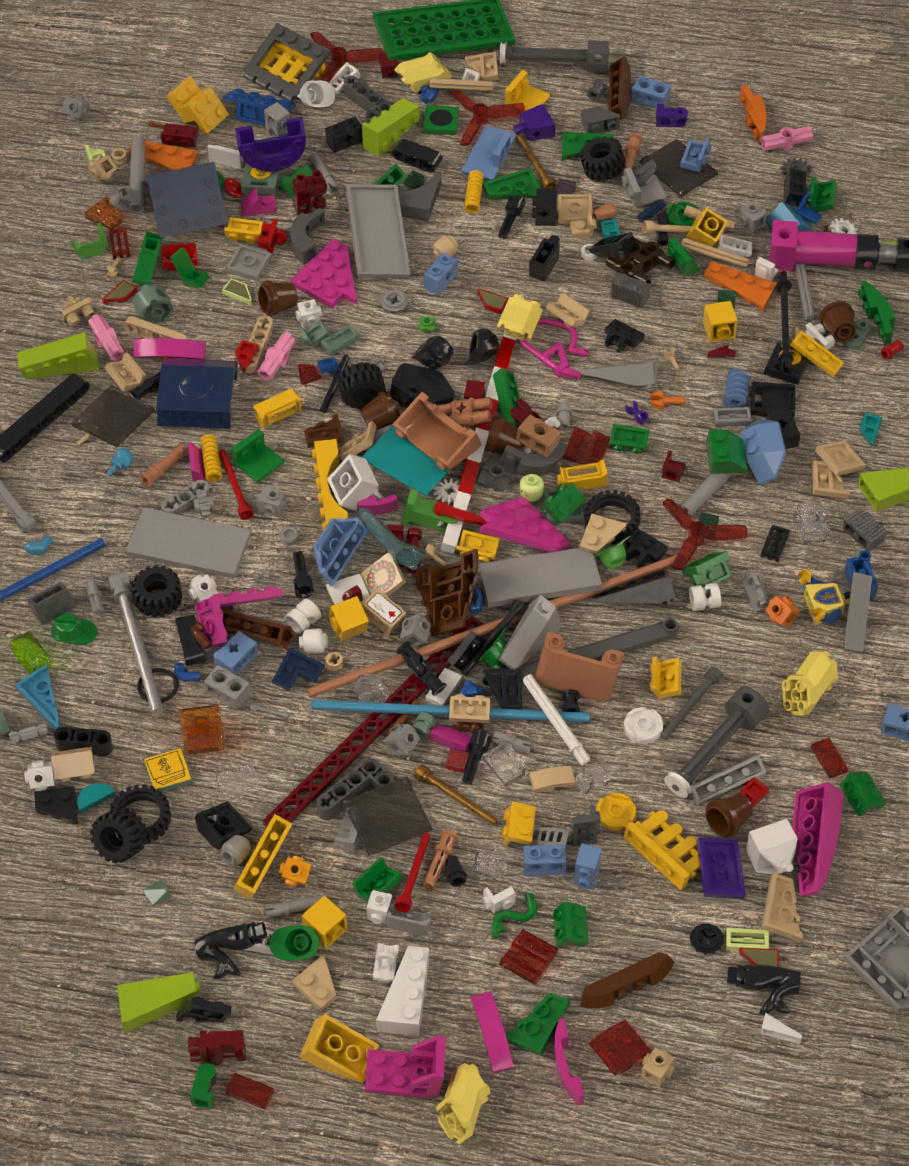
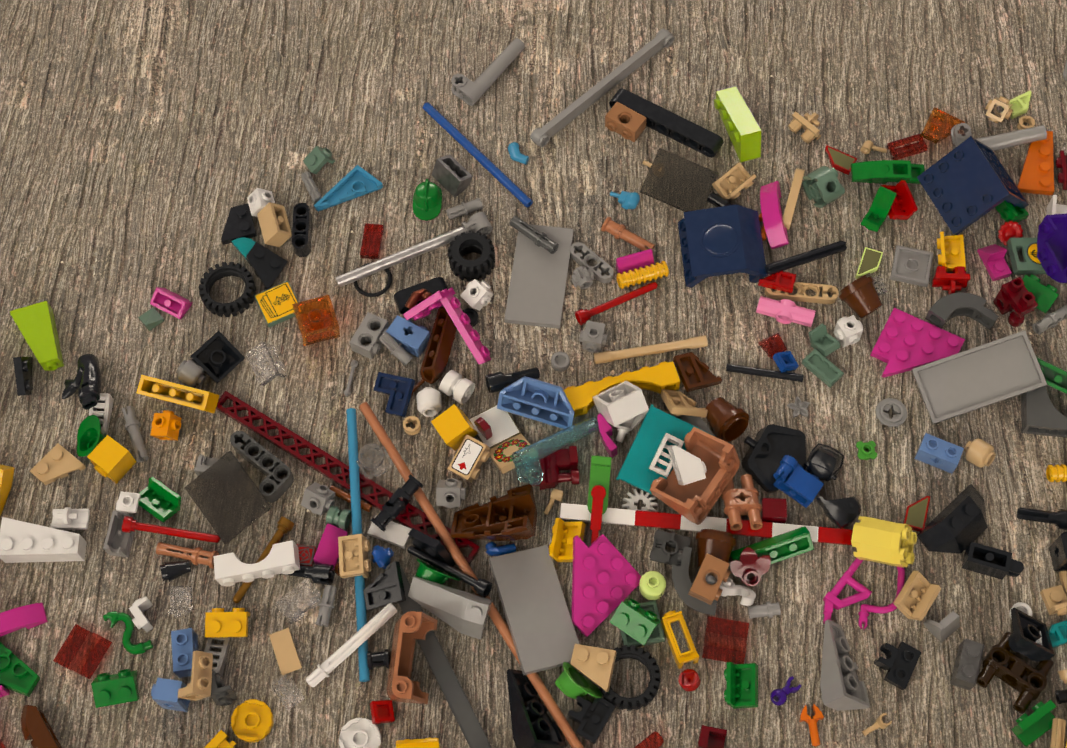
camera: 85 degrees right, 10 degrees up
clear neon green piece [11,630,51,674] -> none
bright green helmet [71,223,109,259] -> none
bright pink piece [88,314,124,362] -> none
black tyre [90,807,148,863] -> none
blue arm [174,662,200,682] -> none
green bracket [231,429,284,483] -> none
yellow window [253,388,302,430] -> none
black tyre [337,362,386,409] -> none
none -> dark pink slope [150,287,193,319]
none -> tan bracket [178,650,213,701]
none -> white arch [213,540,300,587]
none -> black wing [246,242,288,290]
none -> clear red tile [360,223,384,259]
none -> red tile [370,700,395,724]
none -> light grey axle [379,332,413,366]
none -> dark grey pin [509,216,559,254]
none -> tan piece [593,335,708,364]
none -> medium nougat brick [605,102,647,142]
none -> white slope [649,433,684,477]
none -> white slope [667,445,707,485]
none -> red tile [678,669,701,692]
none -> black axle [765,241,847,275]
none -> blue hinge [773,455,824,508]
none -> black wedge [917,484,988,554]
none -> light grey tile [923,611,960,643]

